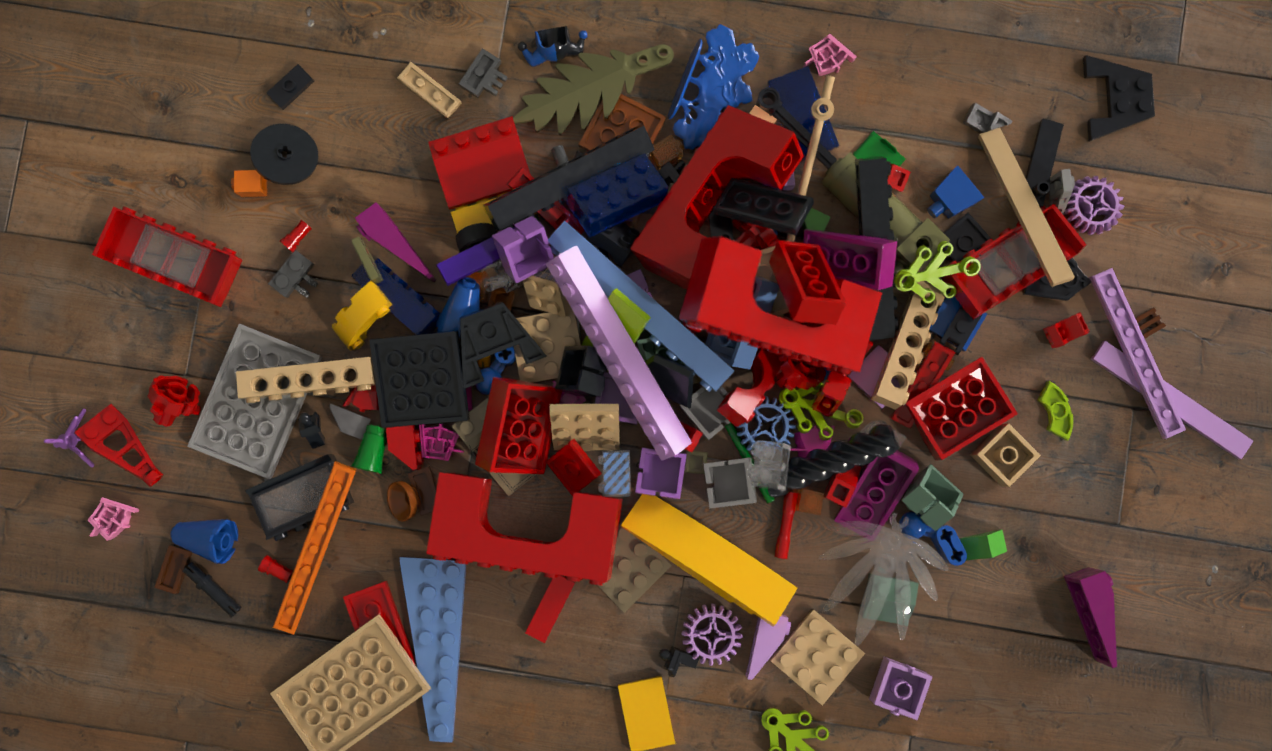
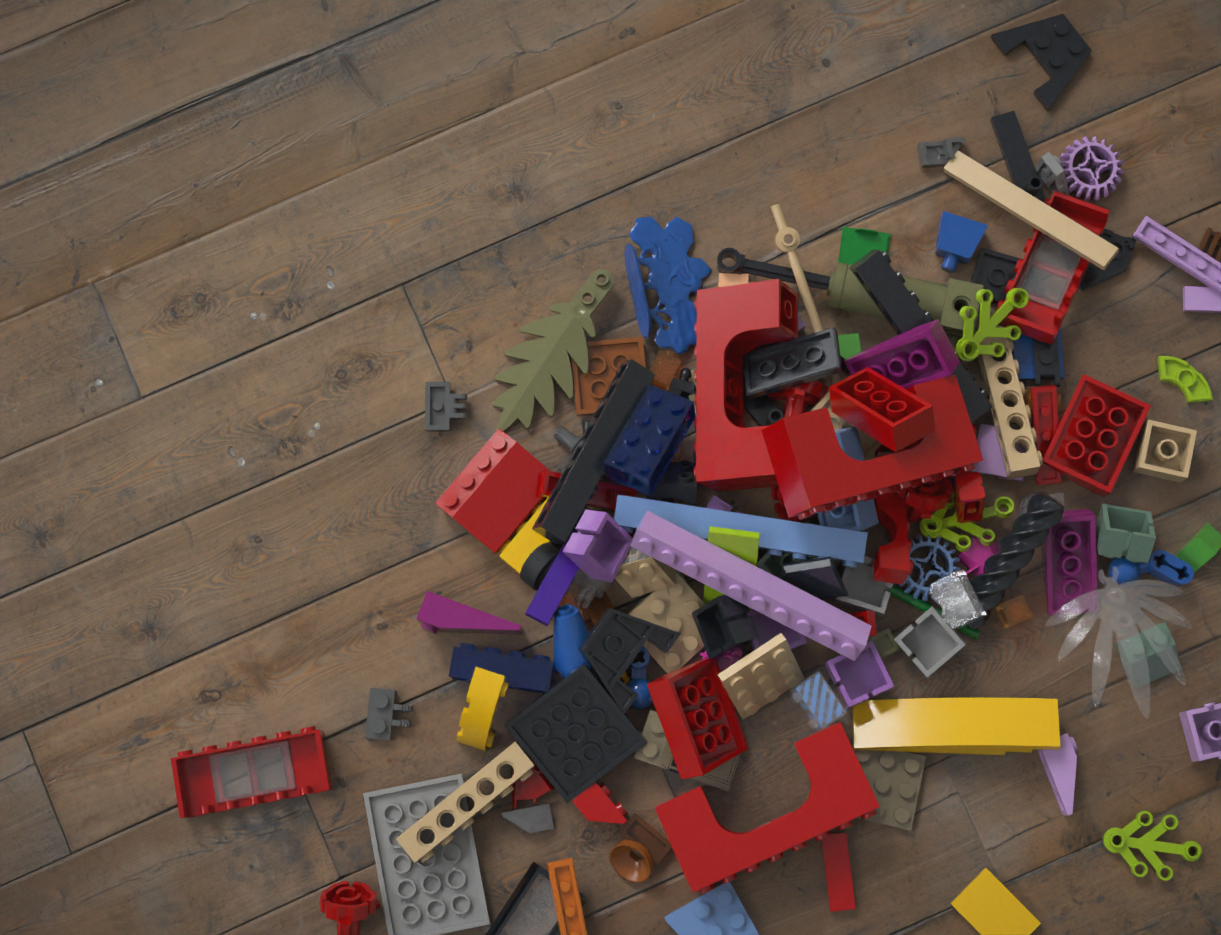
camera: 30 degrees left, 5 degrees down
orange brick [231,170,267,197] -> none
black piece [250,124,318,185] -> none
black plate [267,64,315,110] -> none
red pin [280,220,312,252] -> none
black piece [298,412,325,449] -> none
green plant [351,425,387,474] -> none
olive tile [352,237,383,284] -> none
tan tile [397,61,462,119] -> none
dark pink piece [419,424,464,461] -> none
black piece [518,26,588,67] -> none
red tile [547,439,602,496] -> none
black piece [659,646,699,677] -> none
lavender gear [682,604,742,666] -> none
clear blue tile [767,66,840,161] -> none
tan plate [770,609,865,706] -> none
red piece [774,492,798,559] -> none
bright pink piece [803,34,857,76] -> none
red slope [822,465,861,508] -> none
red plate [887,164,911,192] -> none
red brick [1043,312,1090,349] -> none

